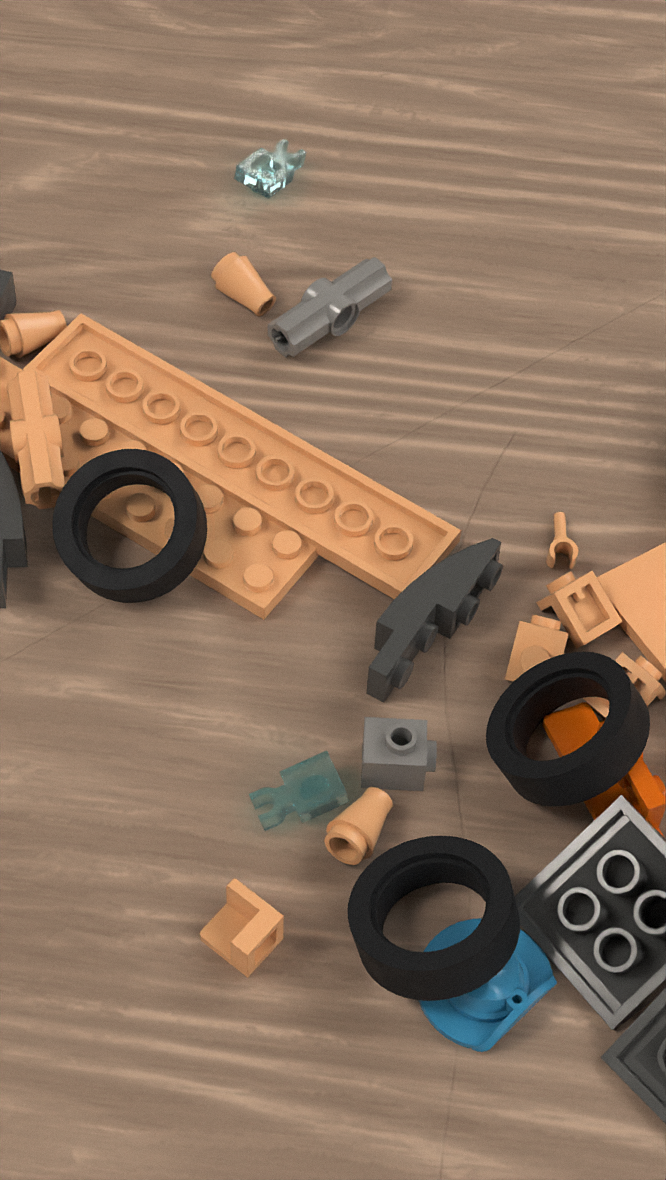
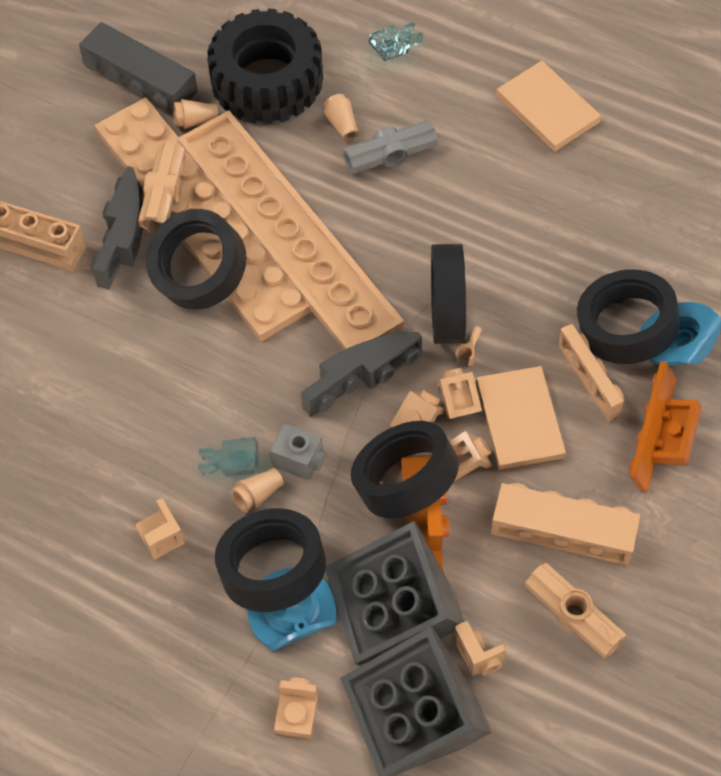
camera: 25 degrees right, 5 degrees up
none -> black tyre [207,8,323,124]
none -> light nougat bracket [274,677,318,739]
none -> black tyre [431,244,466,344]
none -> light nougat tile [496,61,601,152]

